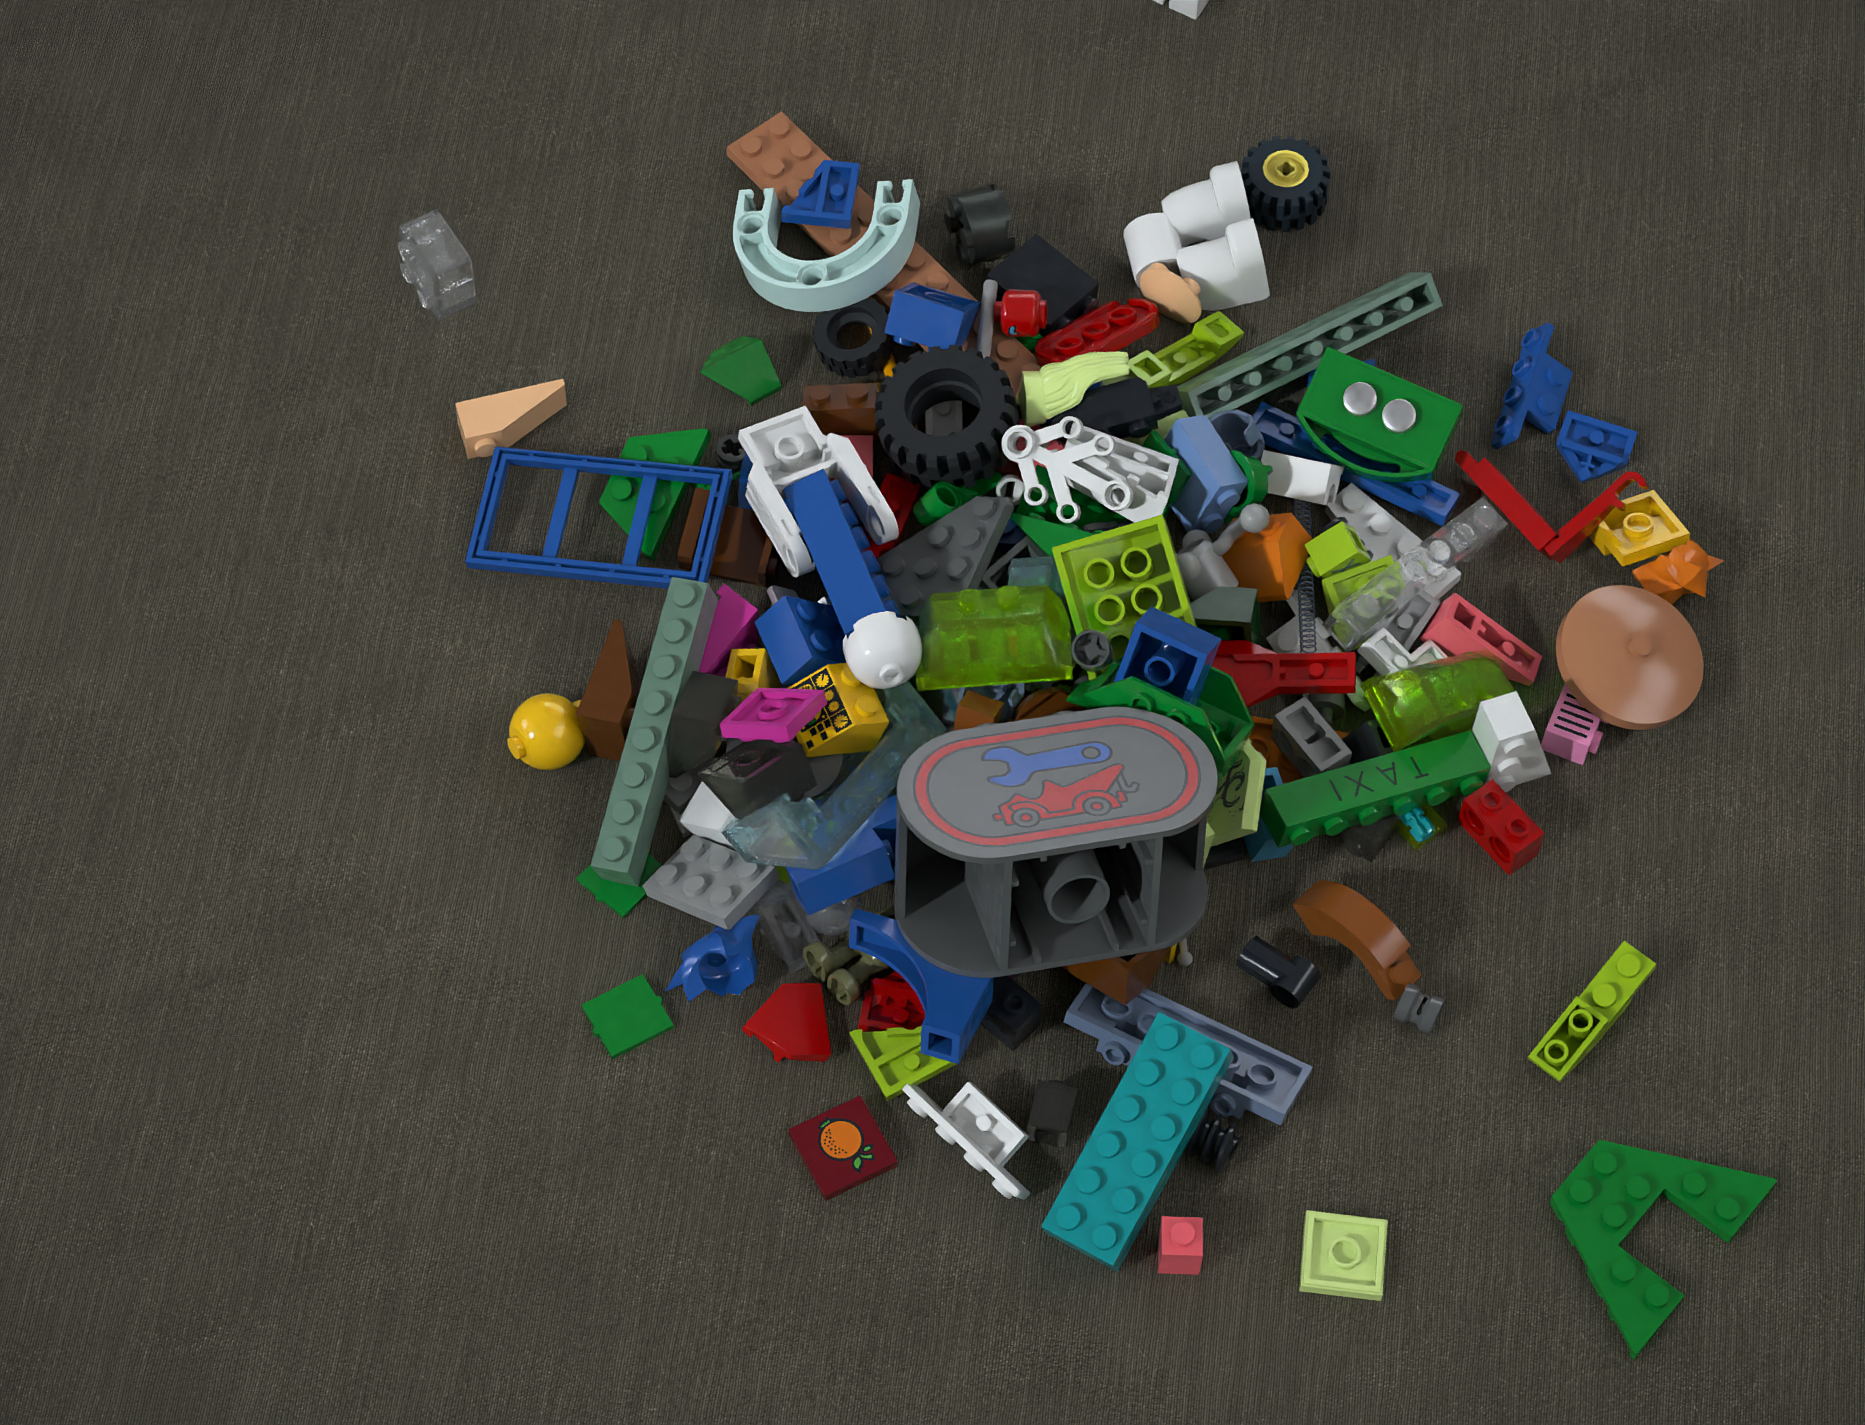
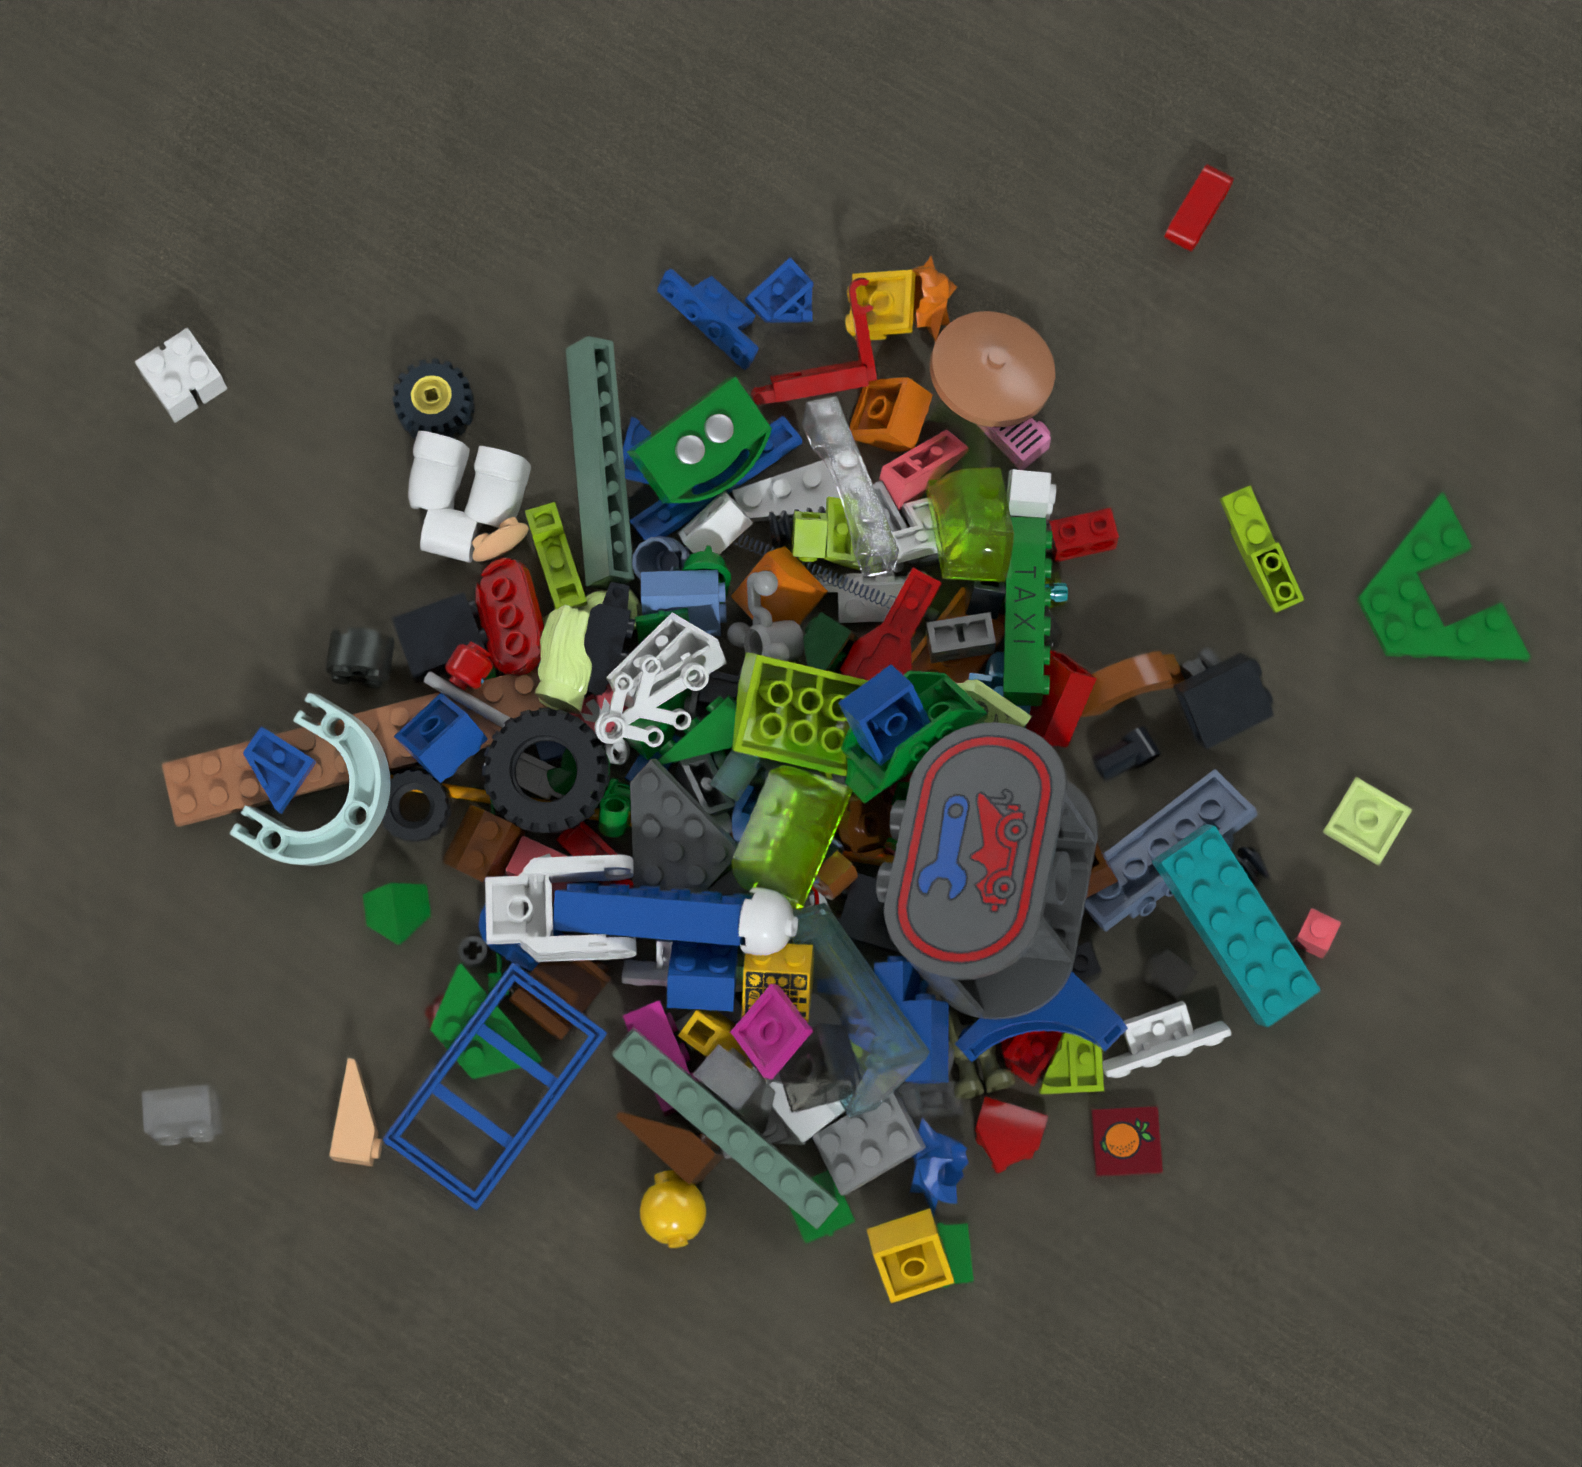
camera: 60 degrees left, 15 degrees up
dark grey wheel [1071,630,1114,673] -> none
none -> orange slope [846,377,933,452]
none -> yellow slope [867,1209,955,1303]
none -> red slope [1026,650,1097,748]
none -> black brick [1173,652,1275,749]

